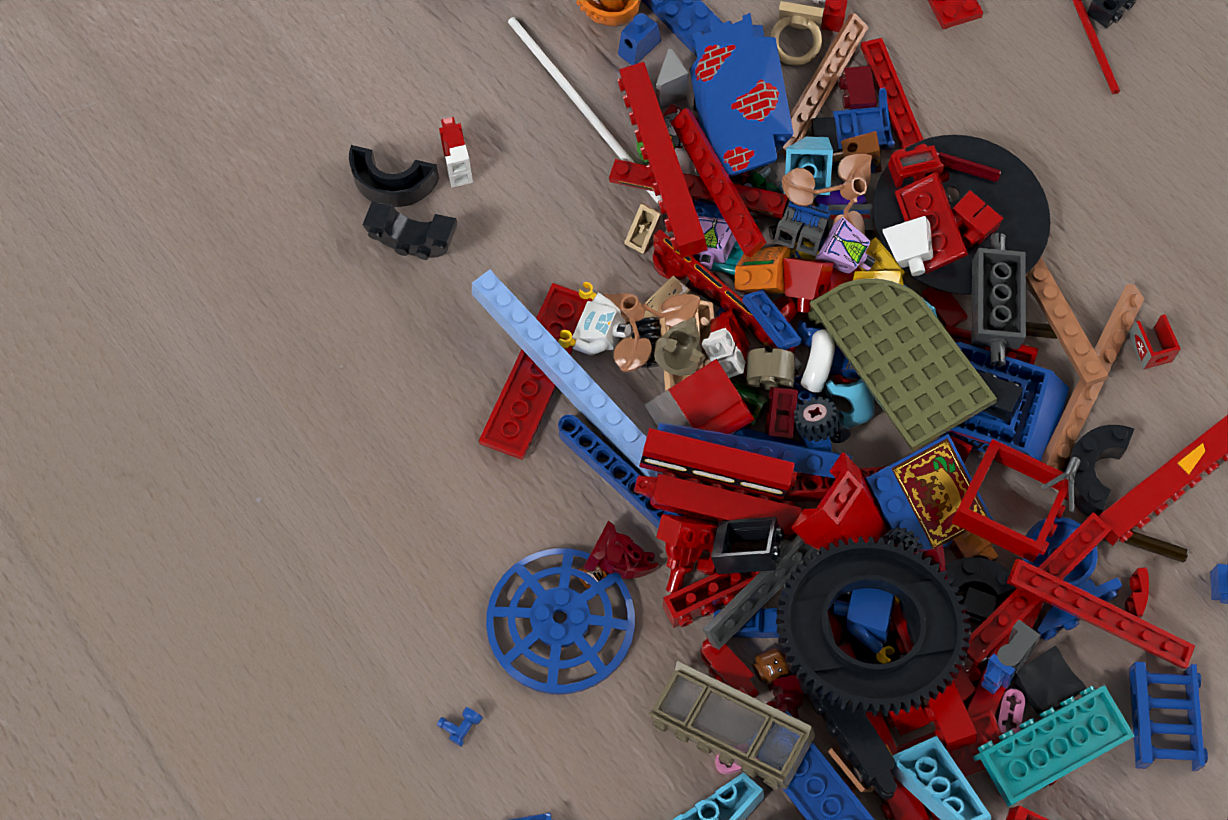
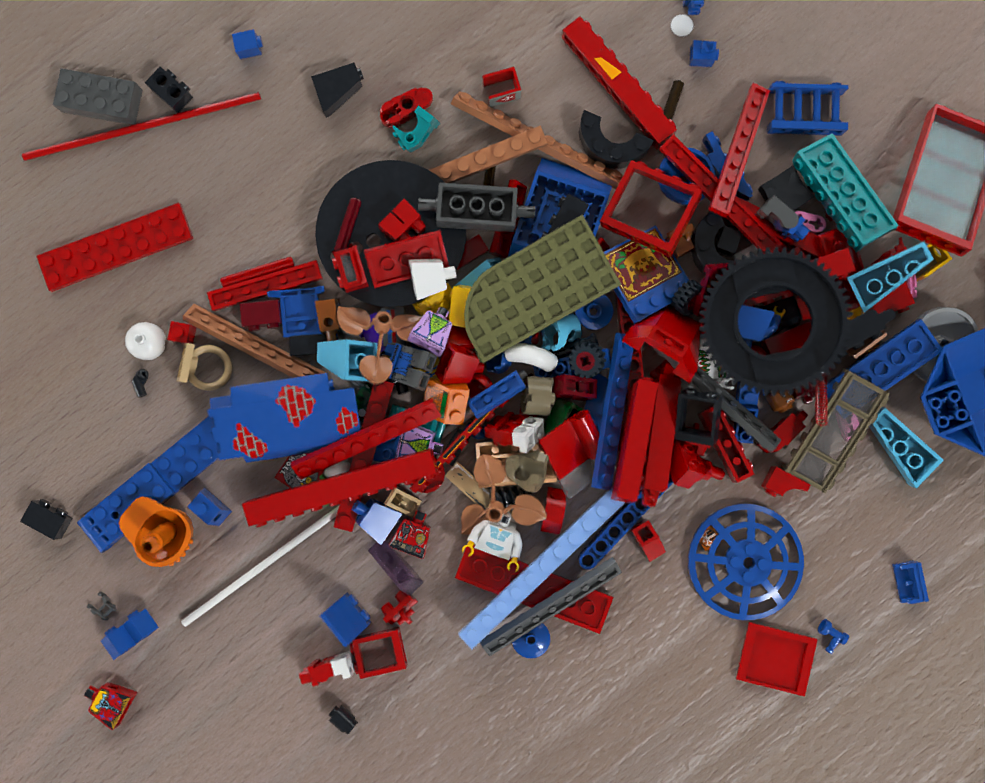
camera: 90 degrees left, 20 degrees up
black brick [349,145,439,207] -> none
black brick [362,202,457,260] -> none
dark red piece [583,521,659,579] -> none
light grey slope [656,49,688,109] -> none
dark grey plant [1041,457,1081,512] -> none
red slope [1124,567,1149,618] -> none
none -> red axle [220,257,295,287]
none -> blue brick [232,29,263,59]
none -> black slope [311,63,364,118]
none -> blue slope [320,592,371,647]
none -> black brick [328,705,358,735]
none -> red window [350,627,408,679]
none -> torso [352,498,402,545]
none -> clear purple slope [368,540,424,595]
none -> red piece [380,87,433,129]
none -> red hips [381,590,418,625]
none -> torso [389,510,431,559]
none -> teal tile [392,106,440,153]
none -> dark grey plate [480,557,622,656]
none -> blue dish [512,623,550,658]
none -> red brick [540,487,567,535]
none -> blue dish [575,295,613,330]
none -> red slope [630,519,666,562]
none -> red piece [736,622,818,697]
none -> red arch [761,466,811,497]
none -> red piece [815,374,828,426]

